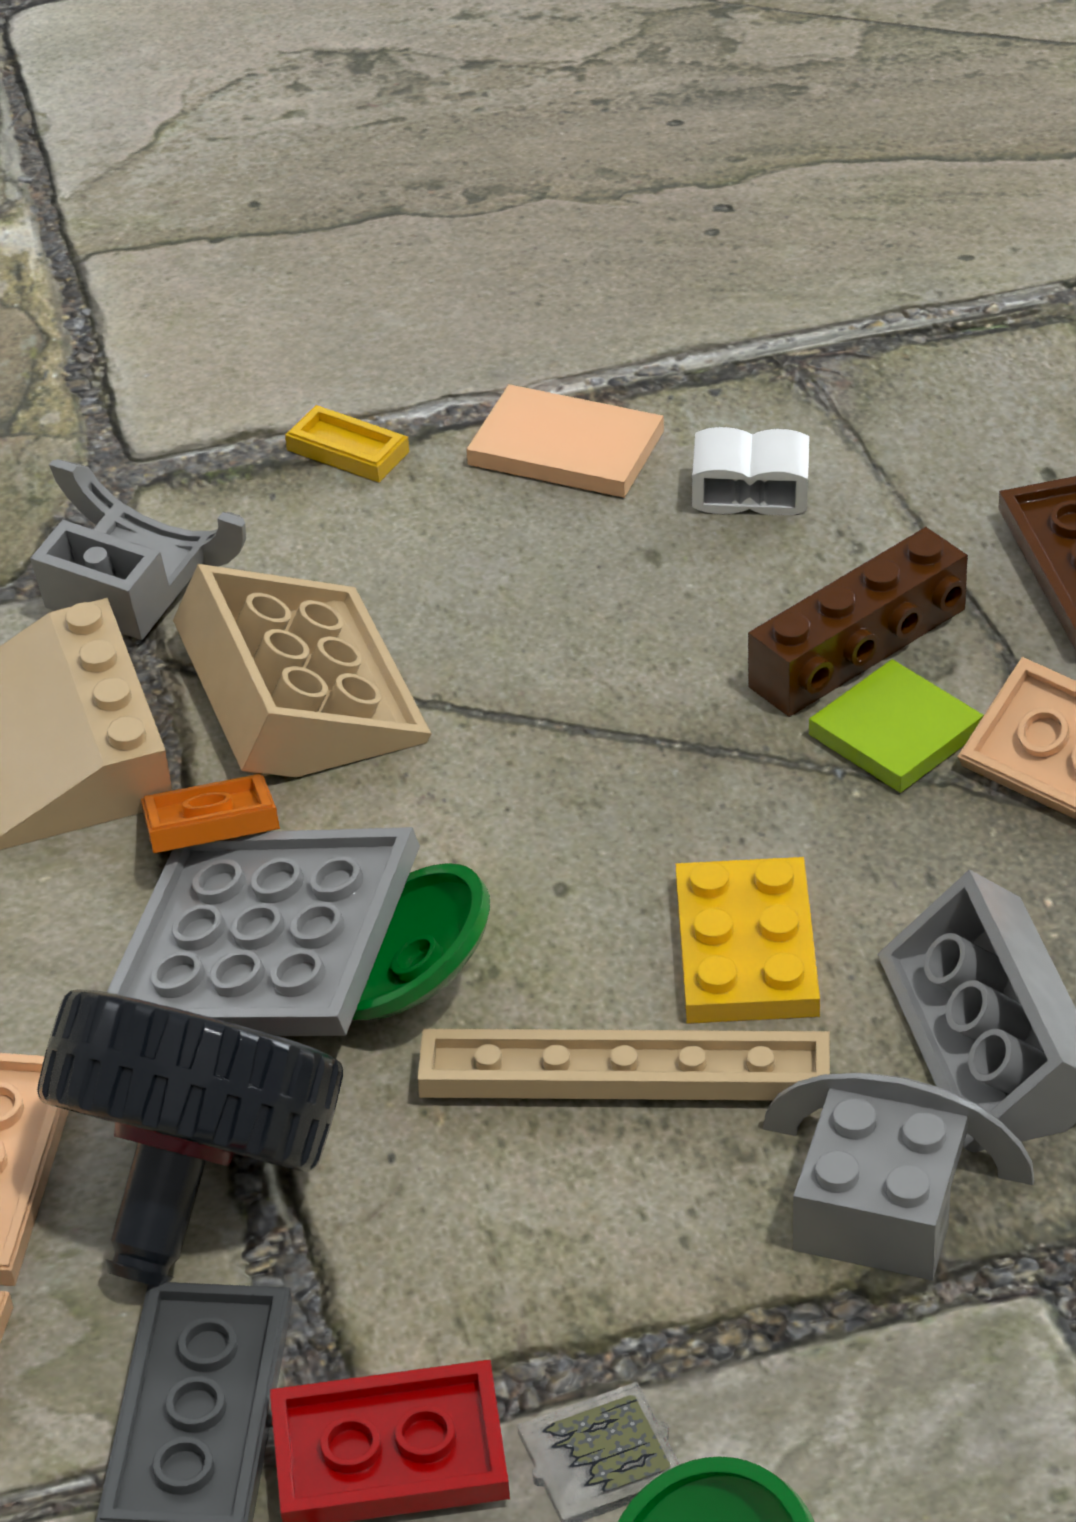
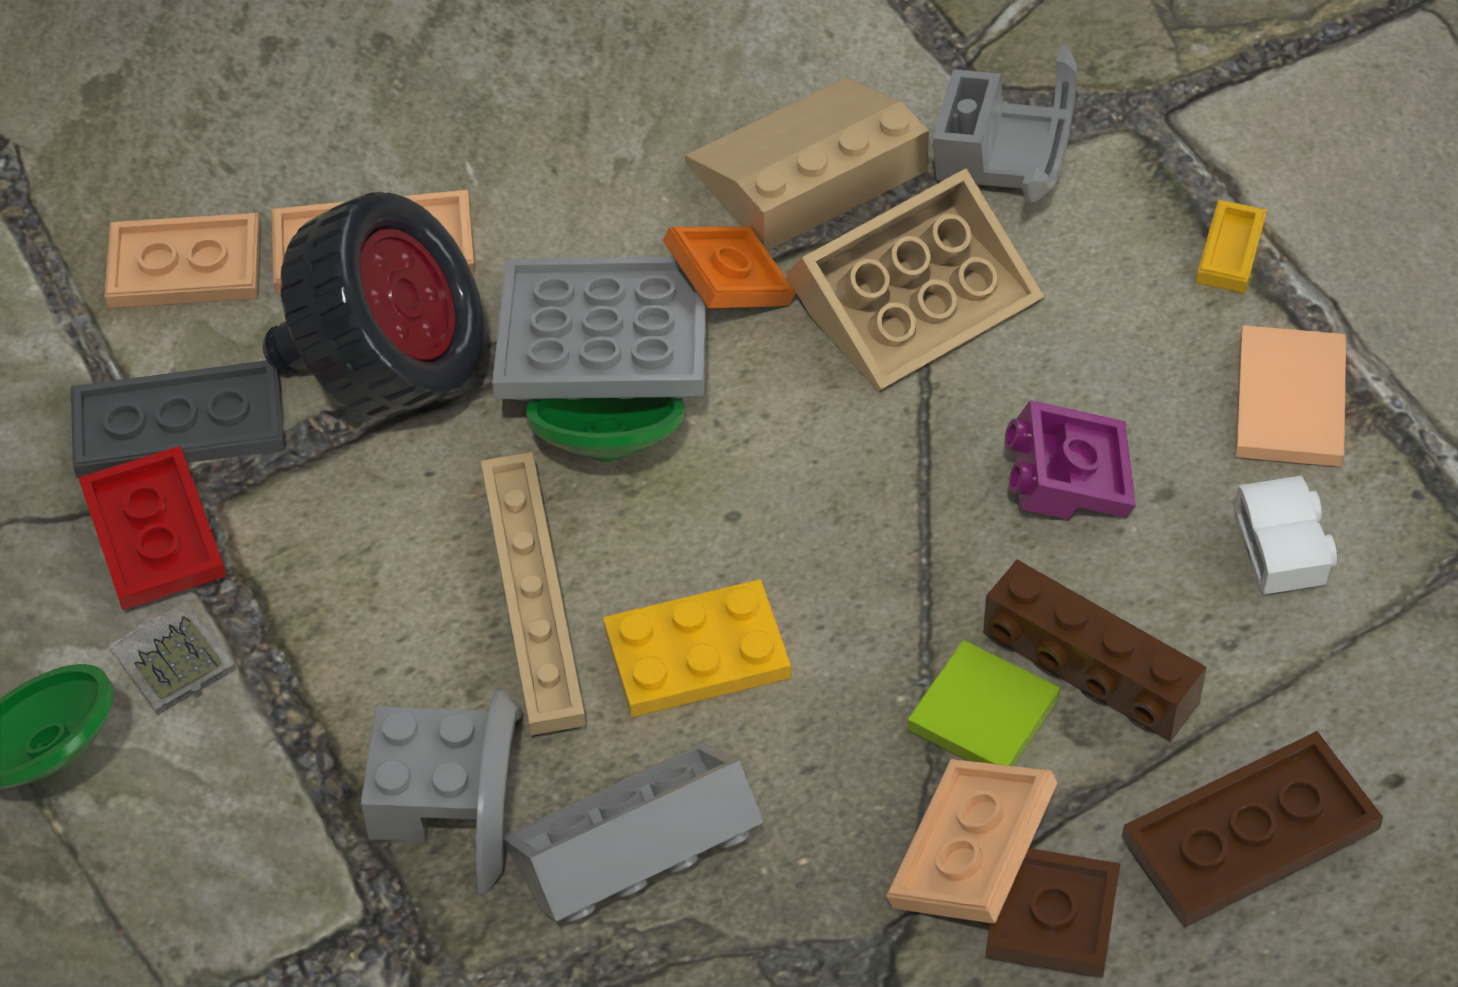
camera: 75 degrees right, 10 degrees up
none -> magenta plate [1004,400,1136,519]

